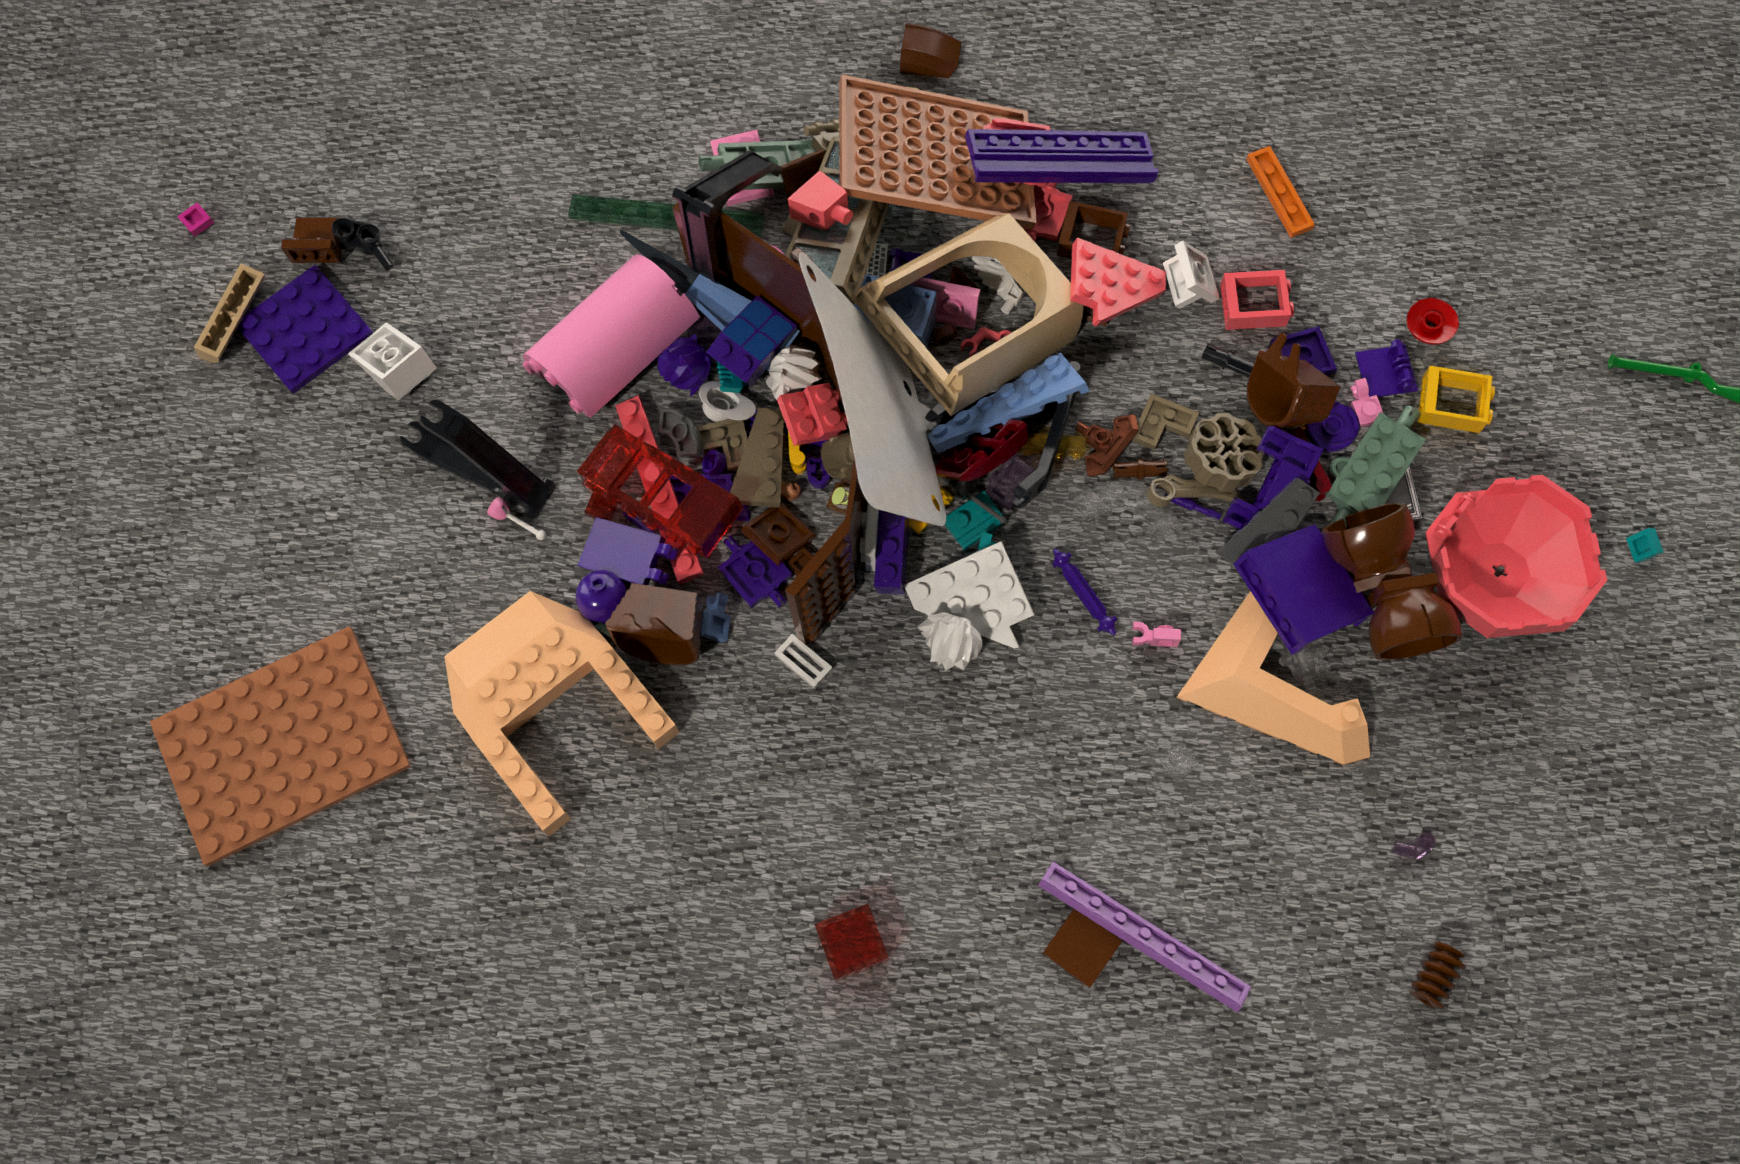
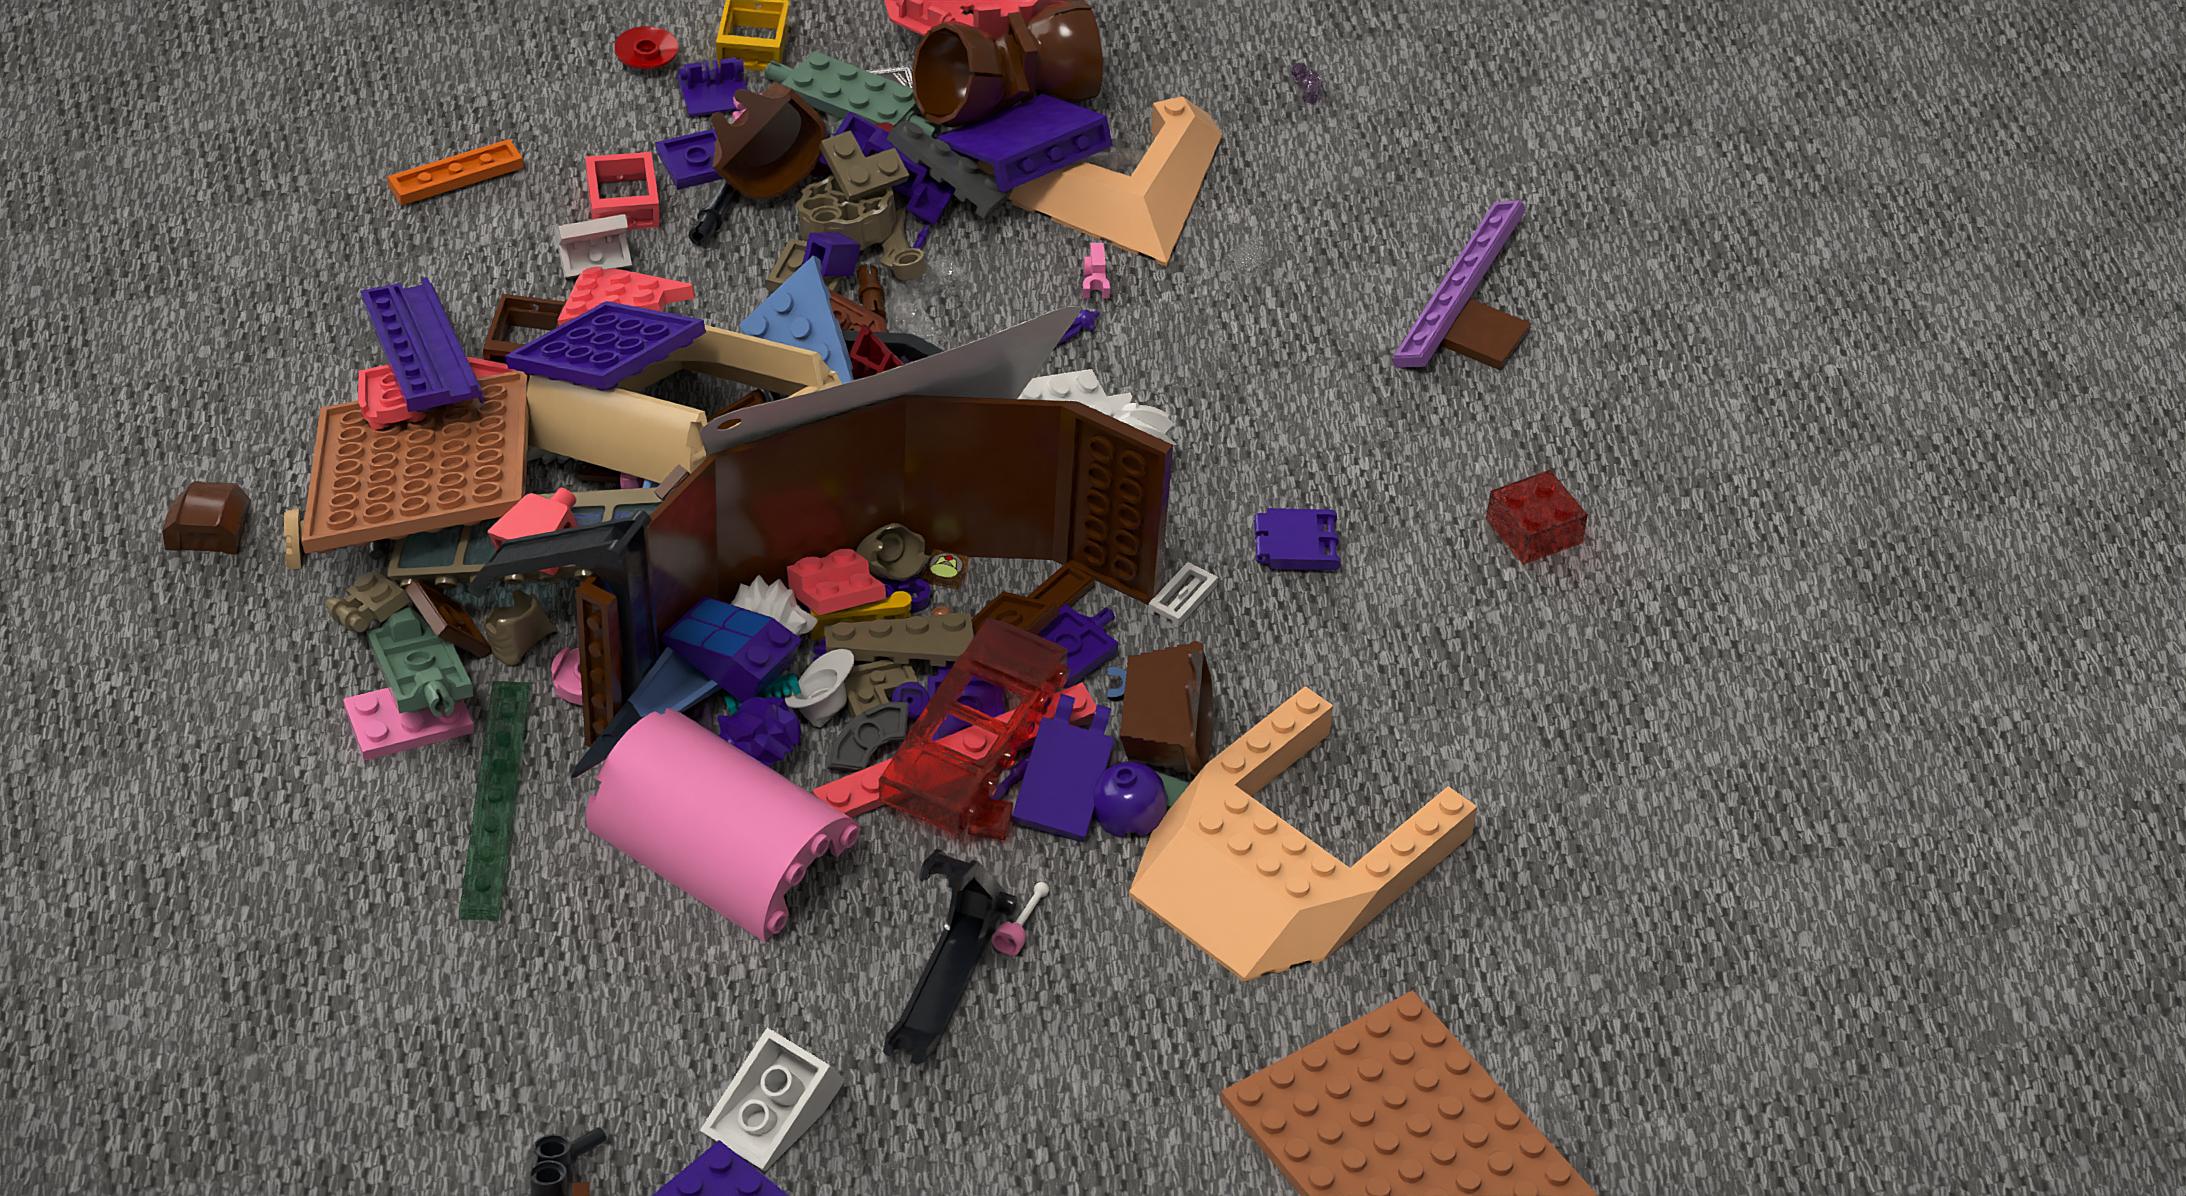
camera: 105 degrees left, 25 degrees down
reddish brown piece [1409,941,1466,1010] -> none
none -> dark purple plate [505,301,706,391]
none -> dark purple brick [802,232,861,277]
none -> dark tan plate [819,130,909,202]
none -> dark purple plate [1254,508,1341,570]

